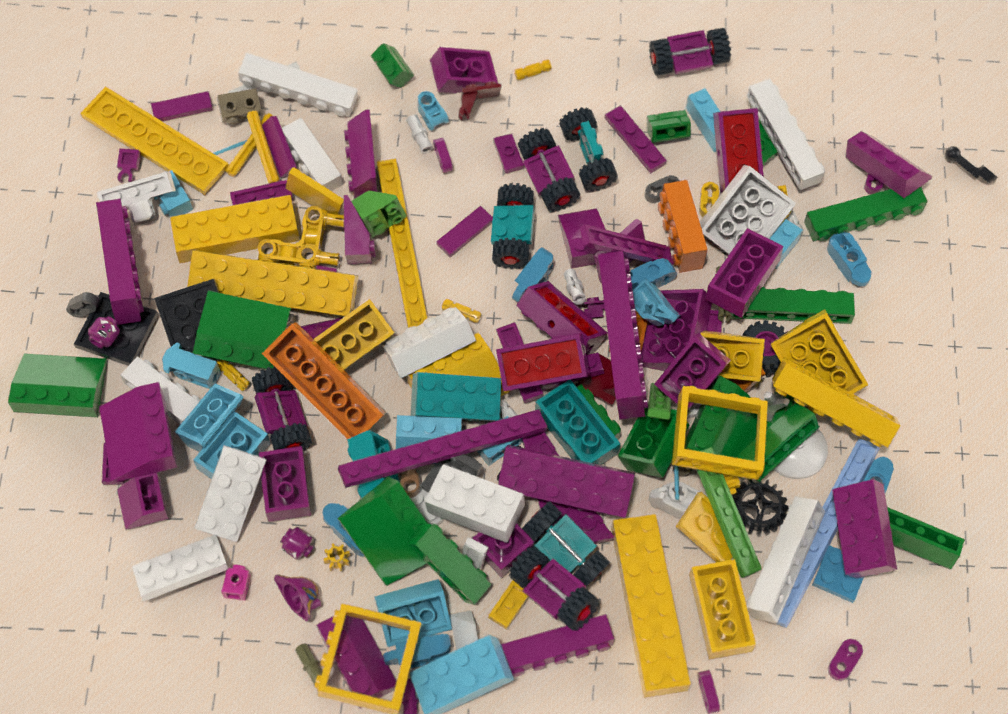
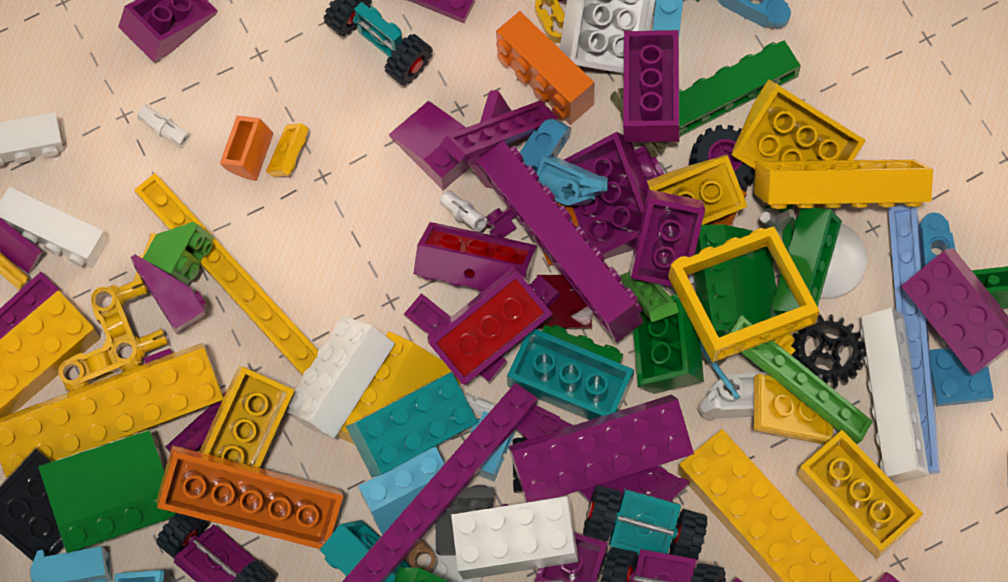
camera: 25 degrees left, 5 degrees up
yellow axle [217,359,250,391] -> none
yellow tile [286,167,344,214] -> none
magenta slope [344,109,377,199] -> none
green brick [371,43,414,88] -> none
medium azure piece [418,91,449,131] -> none
magenta beam [433,138,453,173] -> none
magenta tile [436,205,493,257] -> none
yellow axle [442,299,481,323] -> none
dark red plate [458,81,502,121] -> none
plate [491,183,535,269] -> none
magenta plate [493,133,524,174] -> none
dark azure piece [512,247,553,302] -> none
plate [518,128,580,212] -> none
dark grey beam [644,175,680,203] -> none
none -> orange brick [220,115,273,181]
none -> yellow plate [266,123,309,177]

